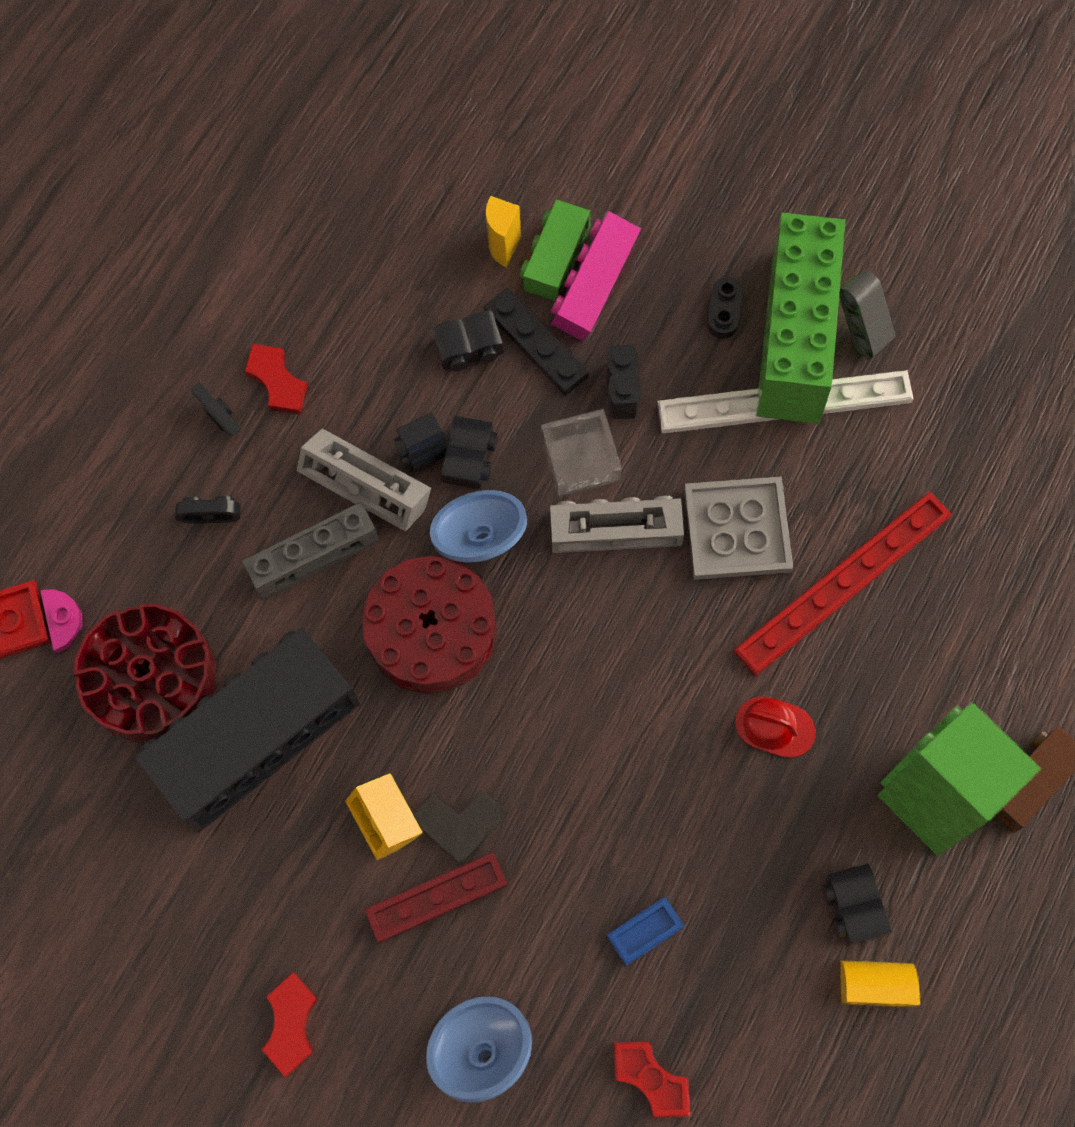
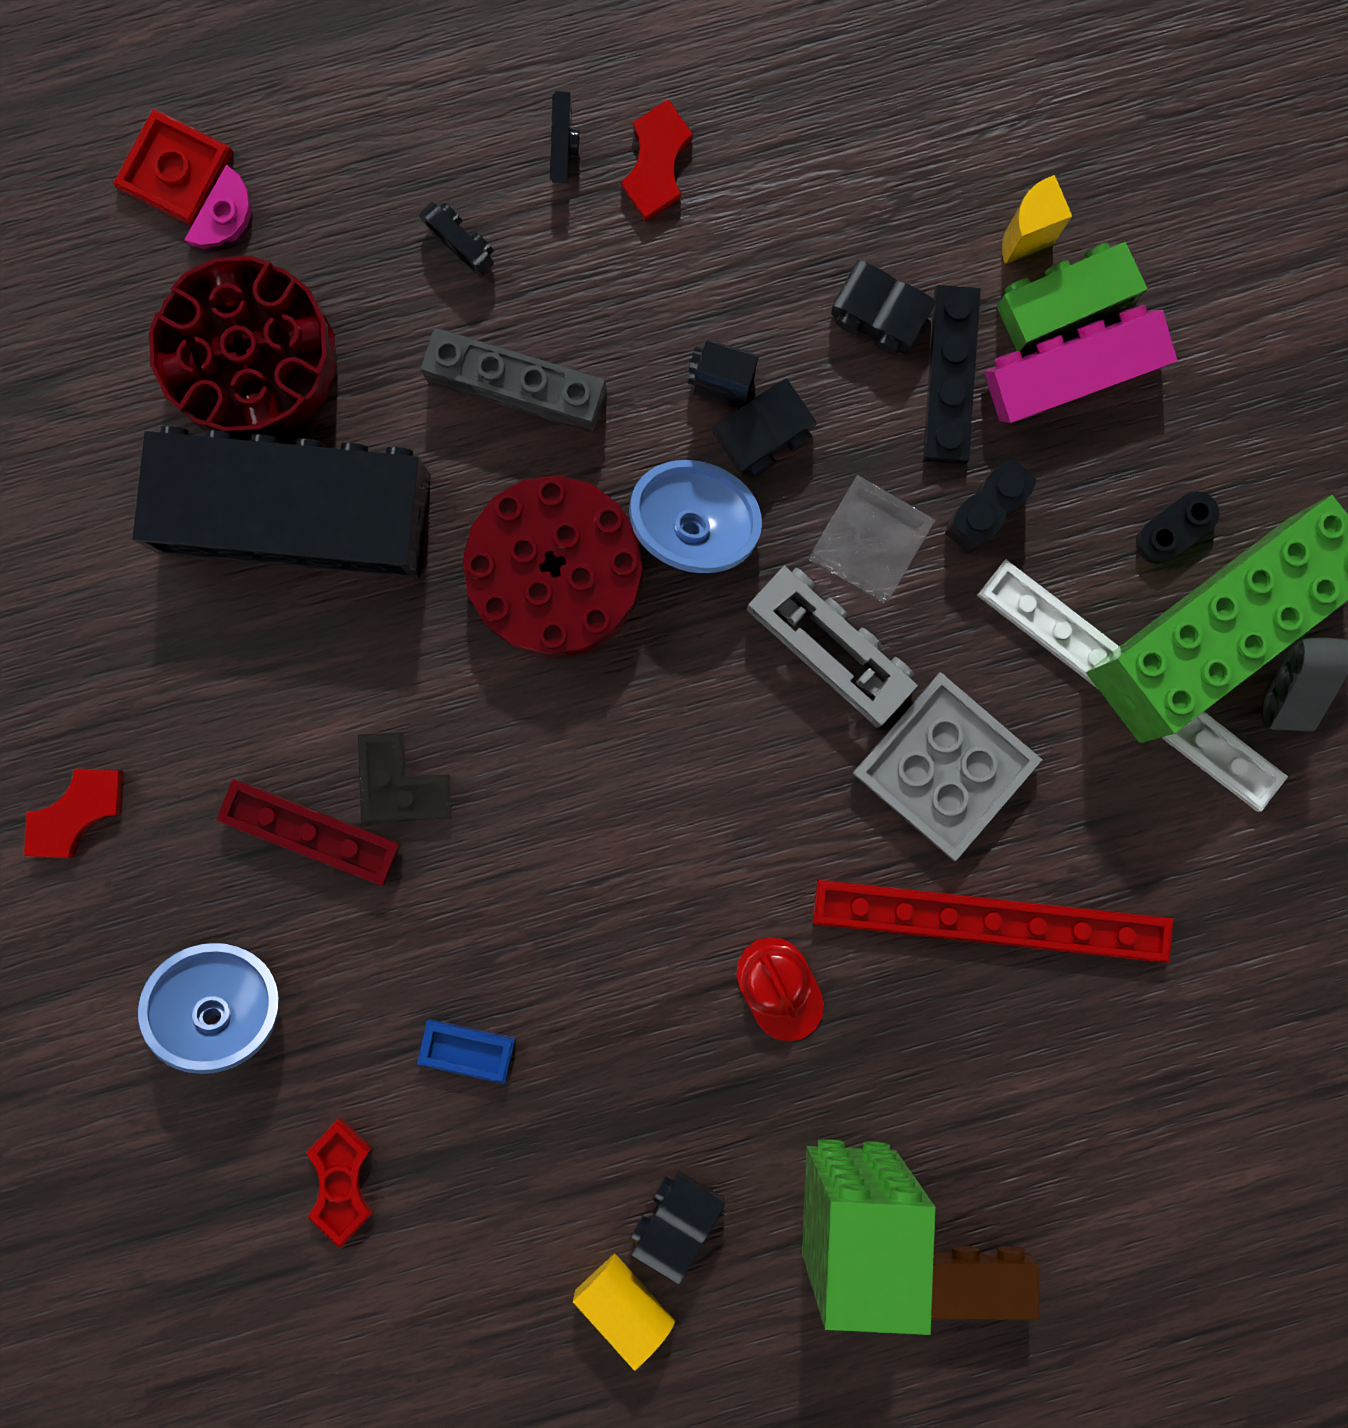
camera: 40 degrees right, 15 degrees up
light grey brick [297,429,431,532] -> none
yellow brick [345,774,423,860] -> none

